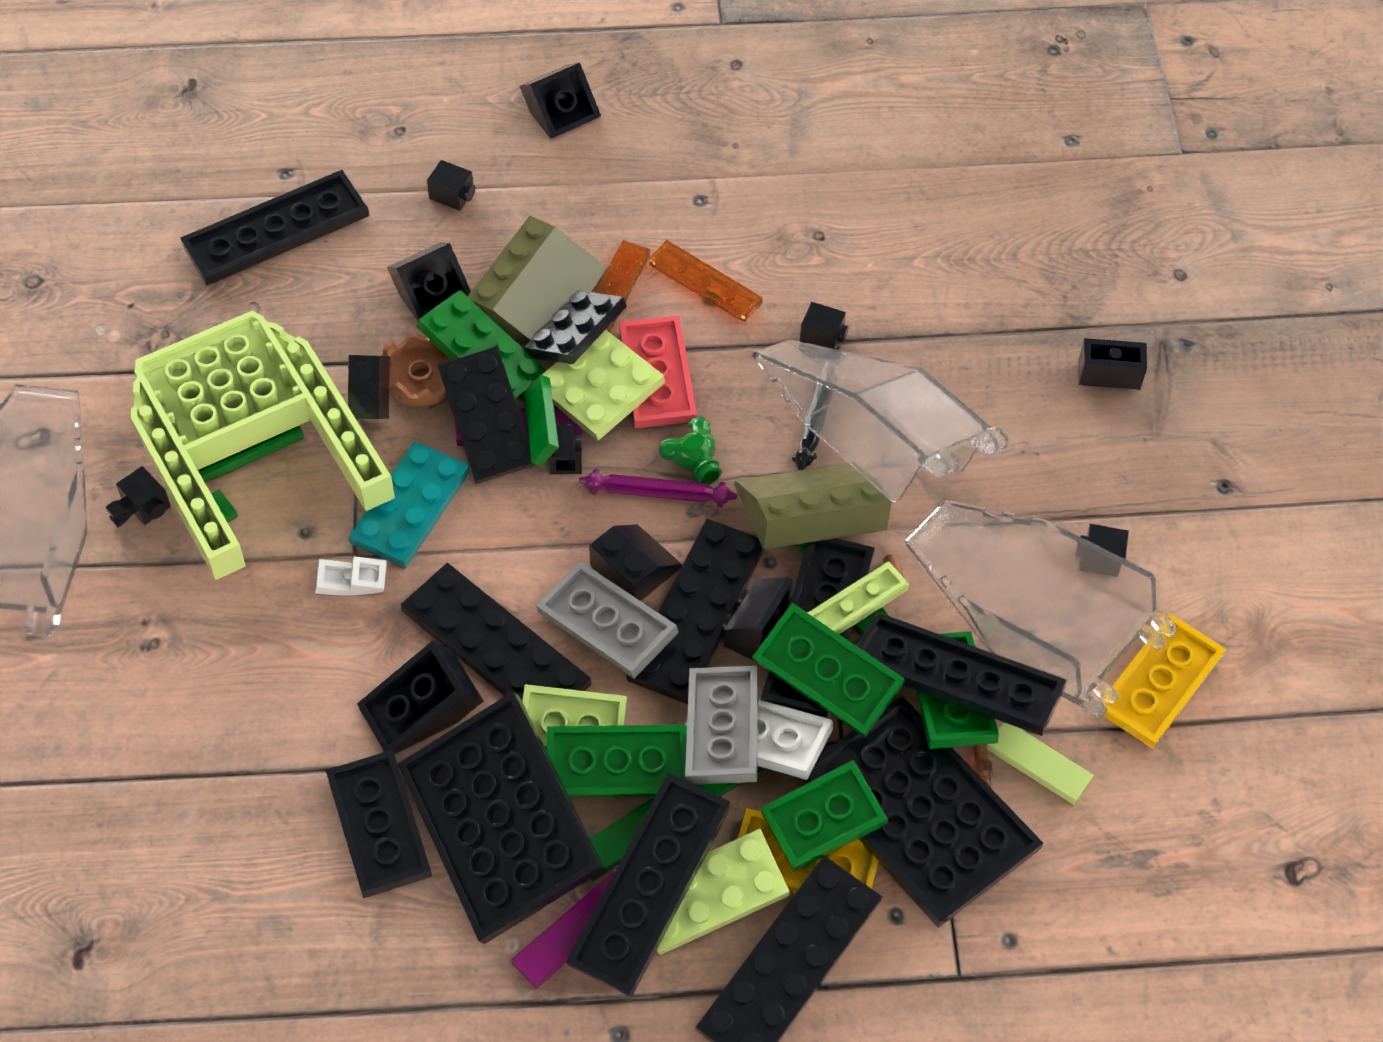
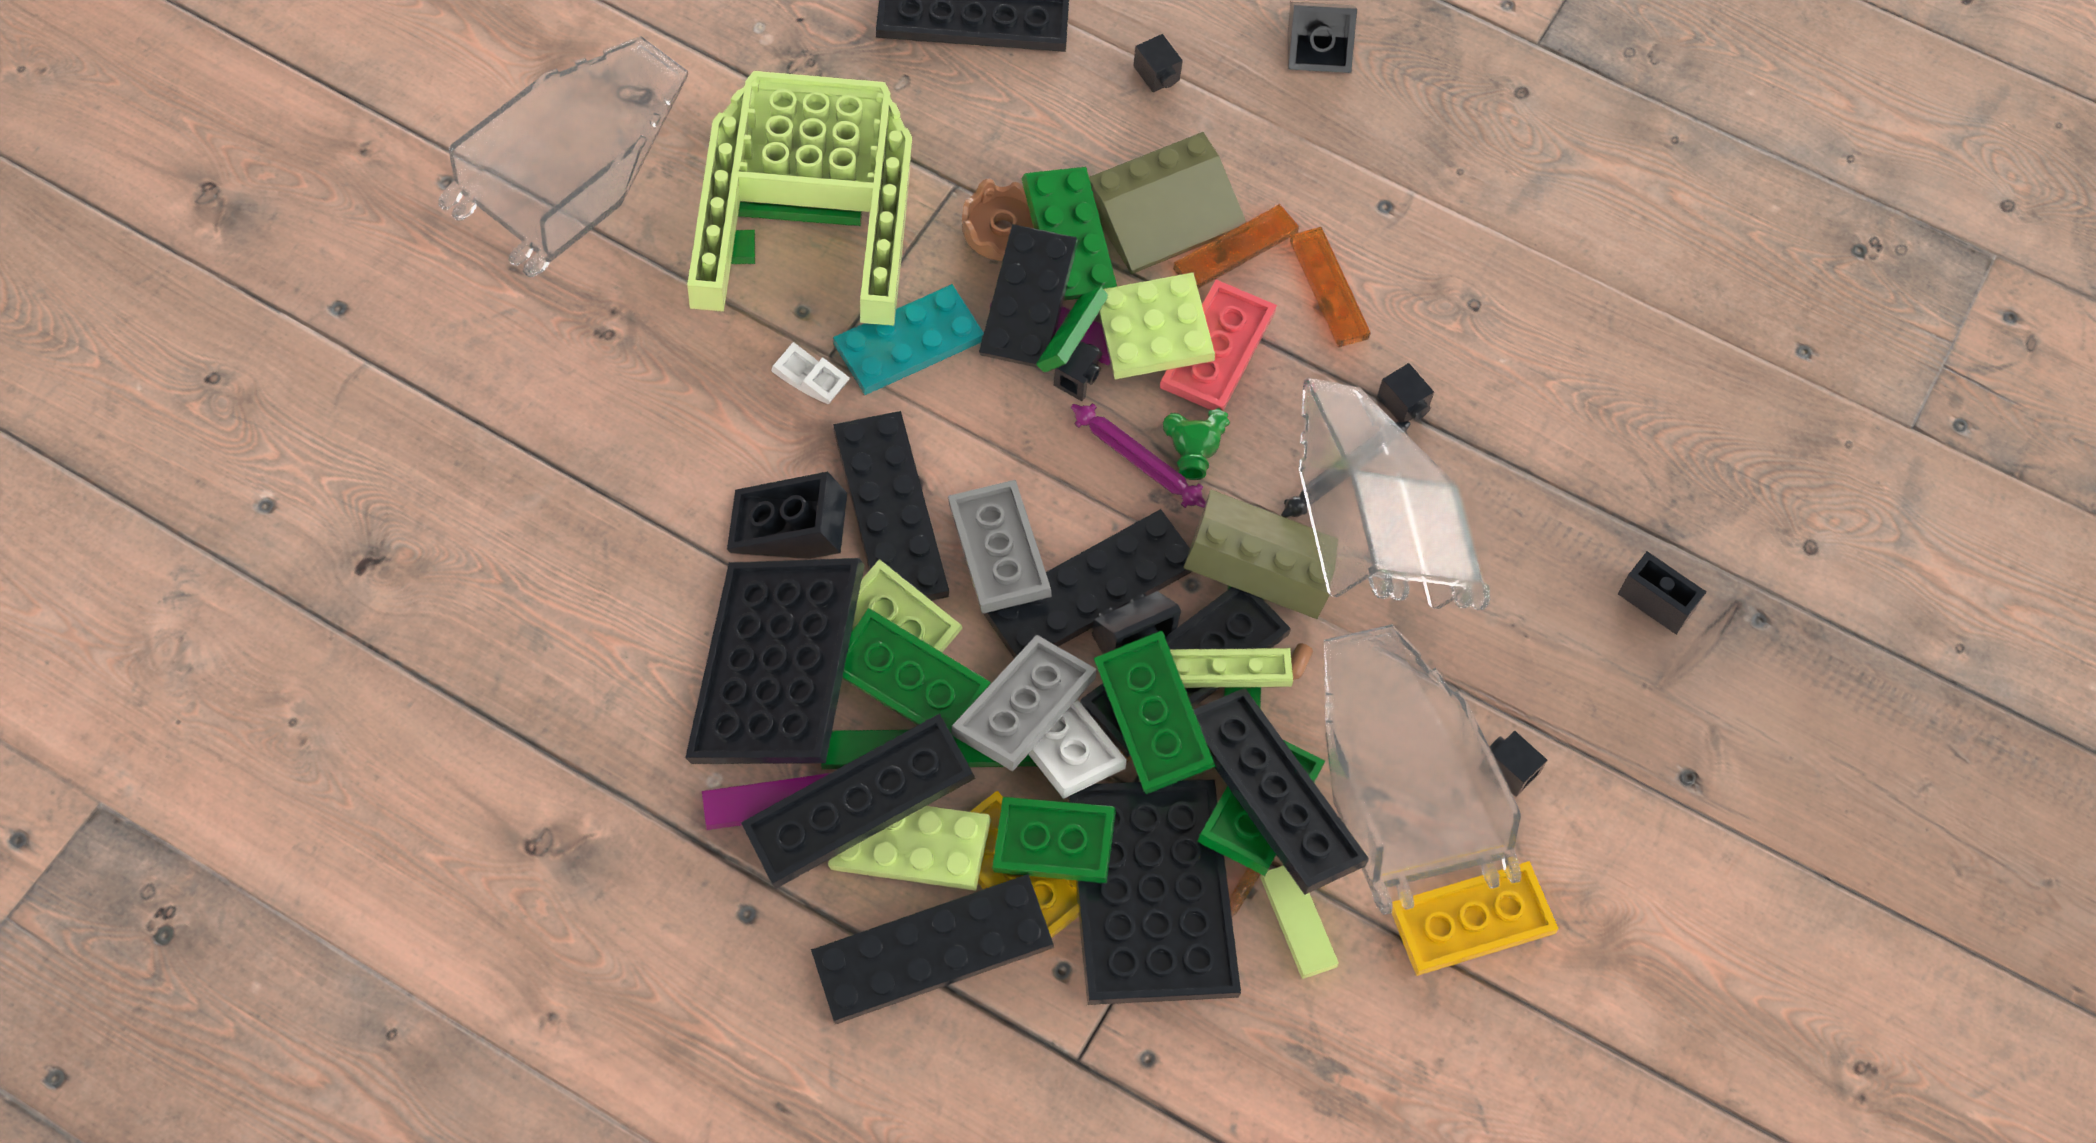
camera: 30 degrees right, 5 degrees up
black brick [105,466,171,528] -> none
black plate [325,749,432,899] -> none
black brick [348,355,390,419] -> none
black slope [387,242,471,321] -> none
black plate [524,290,627,364] -> none
black slope [589,524,682,601] -> none

